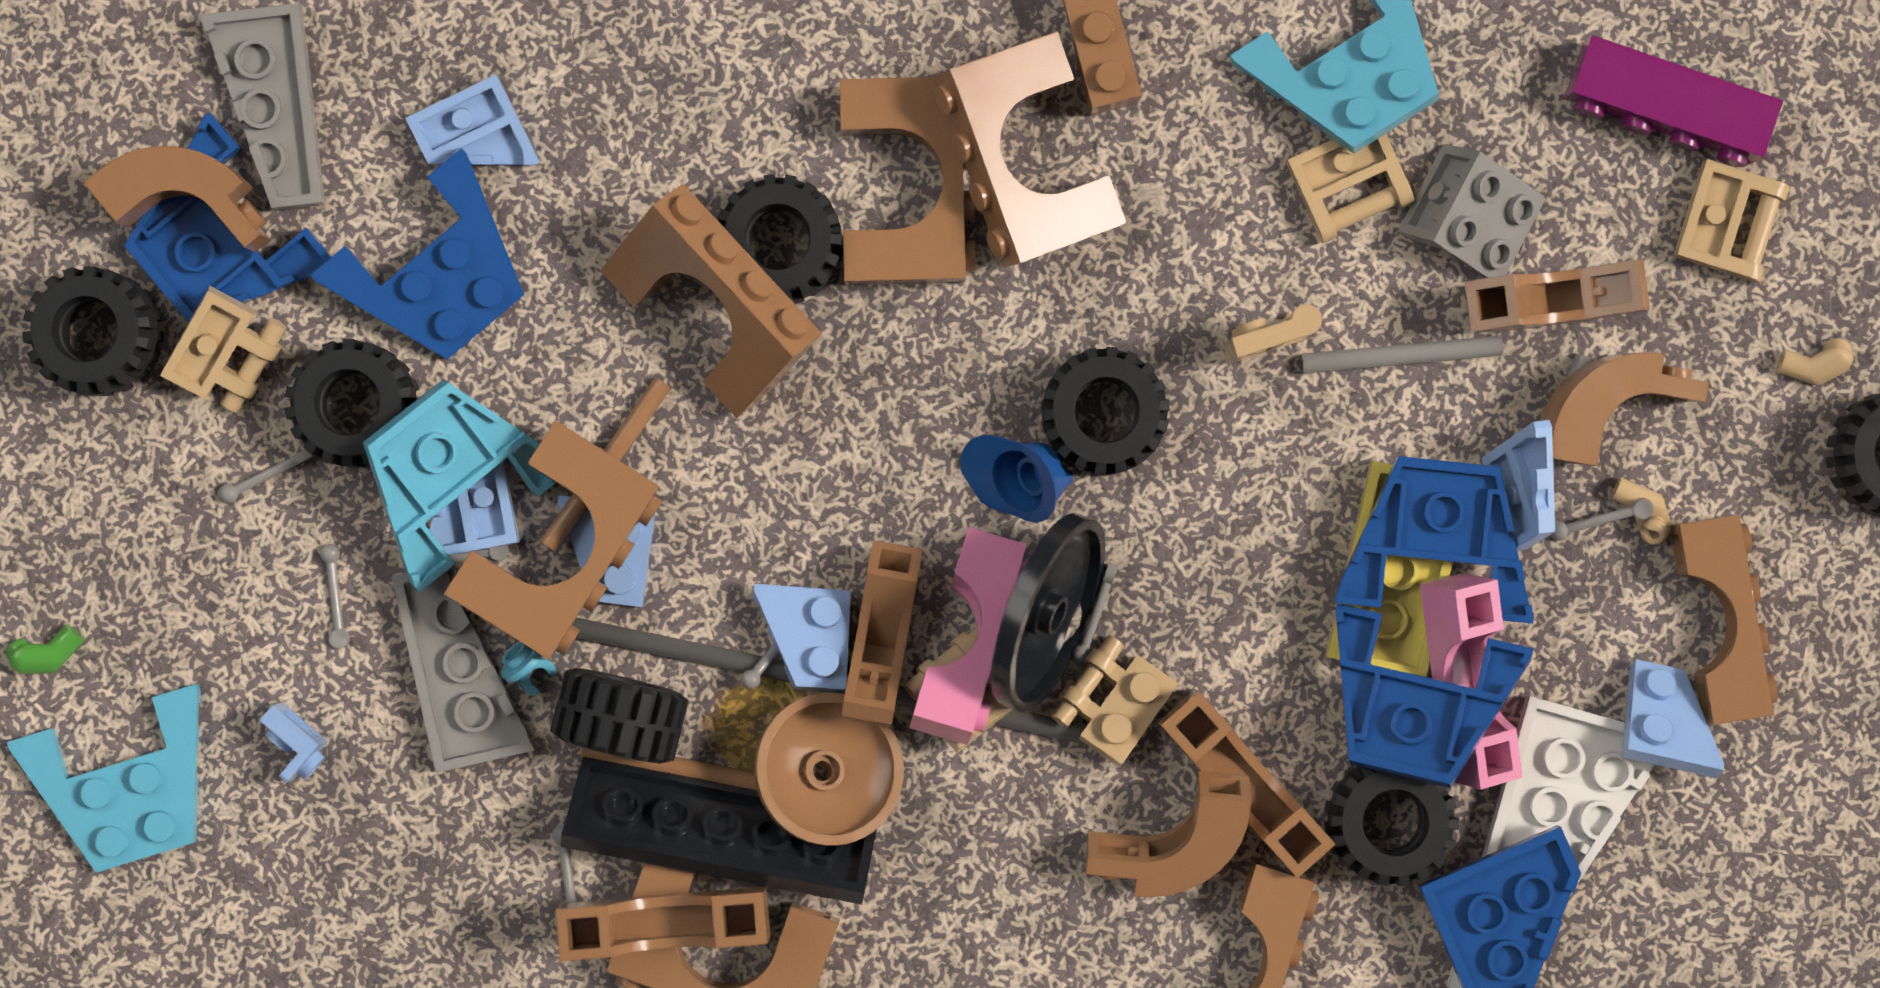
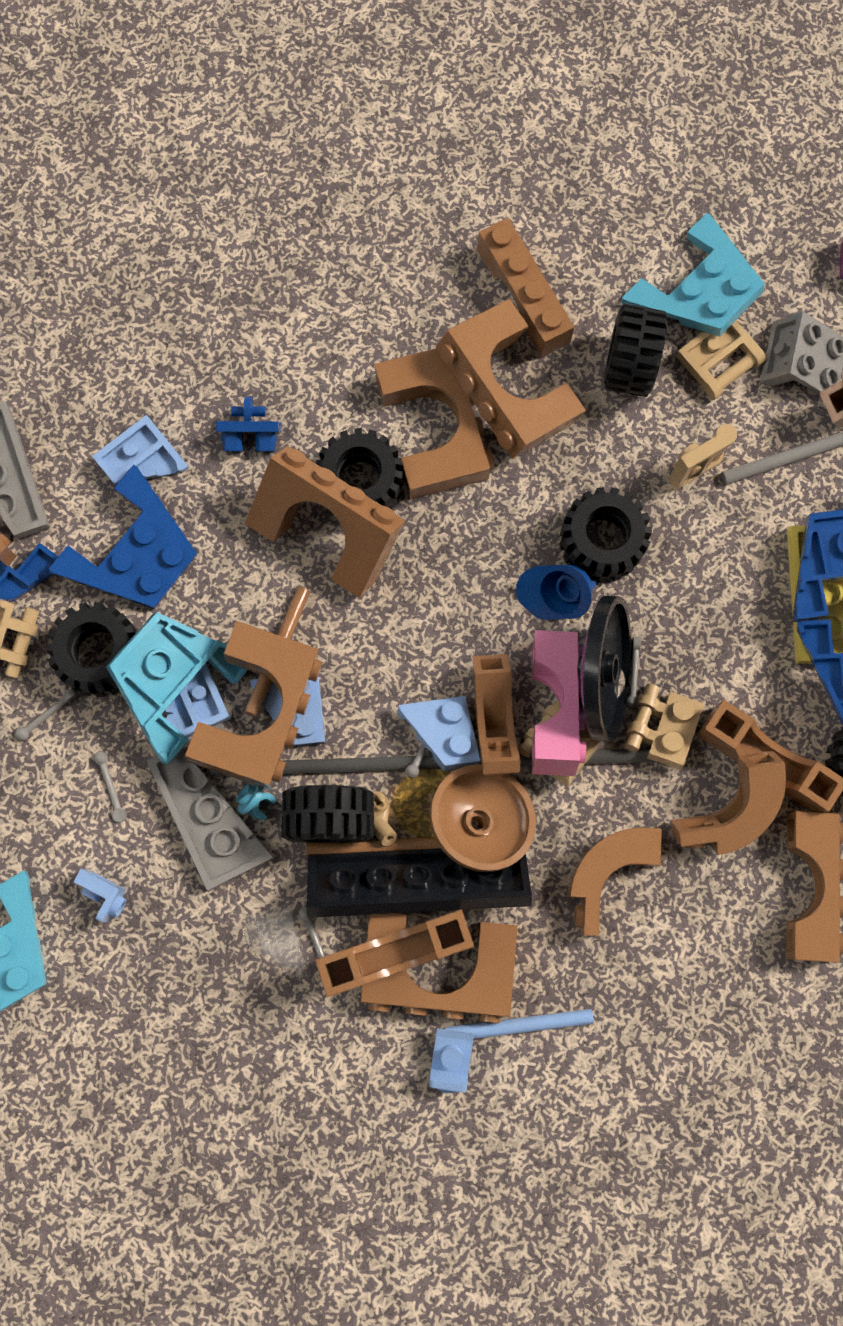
camera: 10 degrees left, 10 degrees down
none -> blue hips [216,396,281,451]
none -> clear slope [242,904,310,979]
none -> tan arm [373,791,397,846]
none -> medium nougat arch [567,828,662,936]
none -> black tyre [604,303,668,397]

